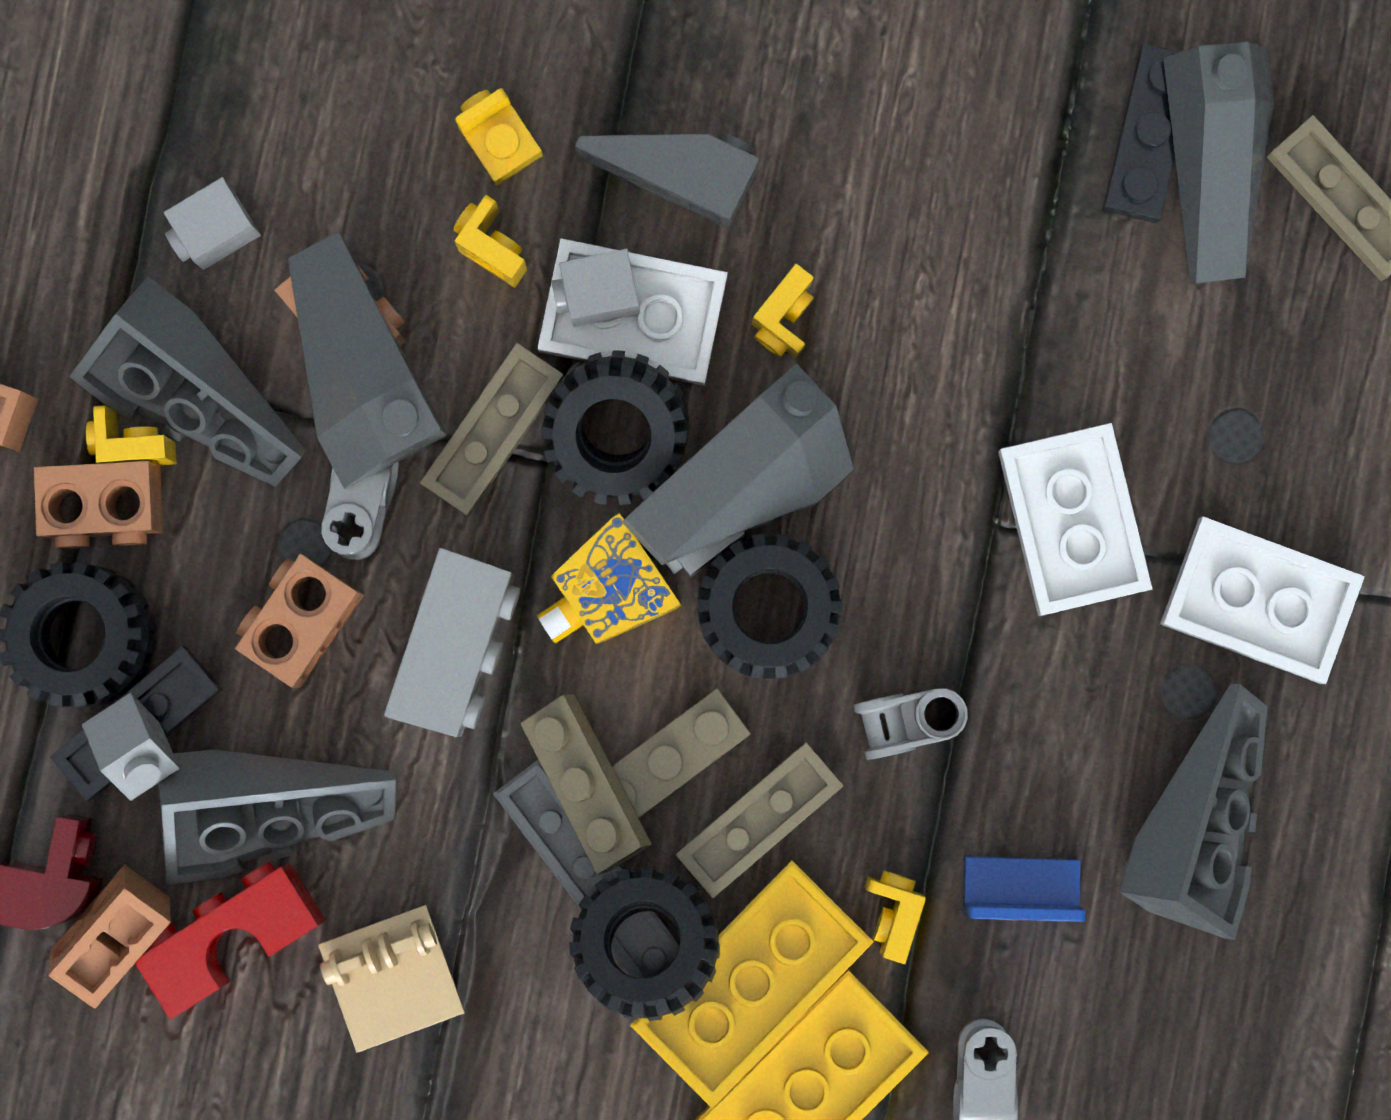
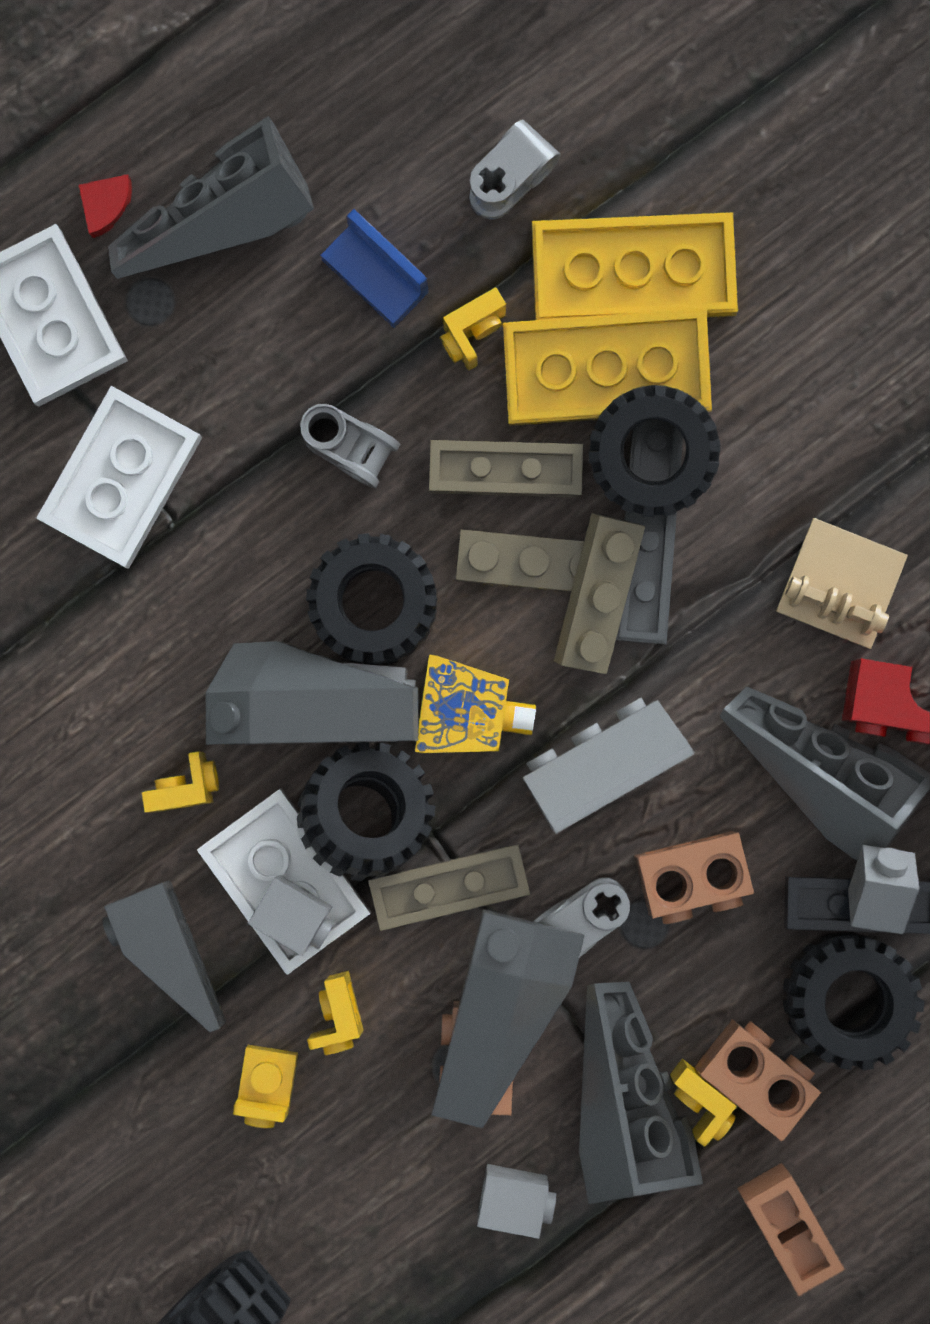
camera: 135 degrees left, 0 degrees up
none -> red tile [79,174,132,238]

